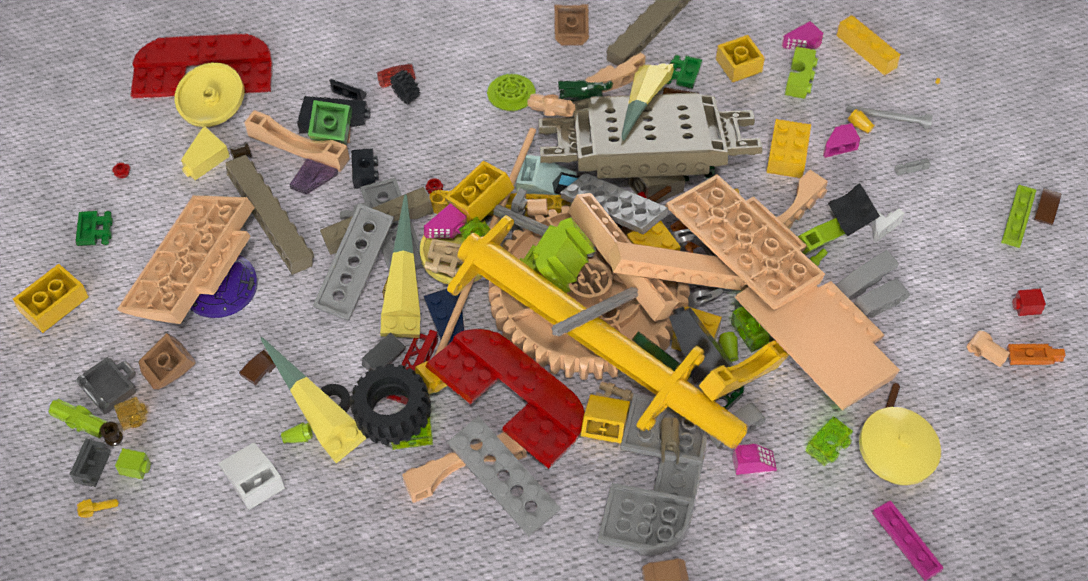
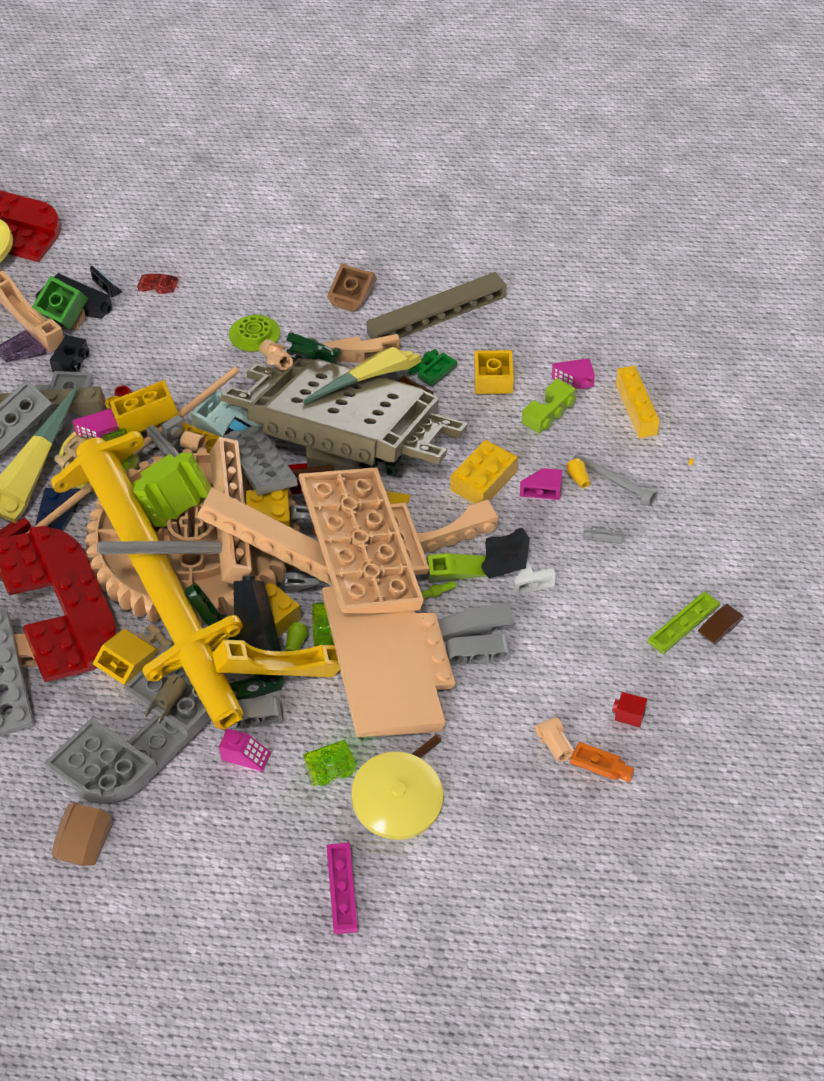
camera: 25 degrees right, 5 degrees down
black tyre [390,70,421,104] -> none

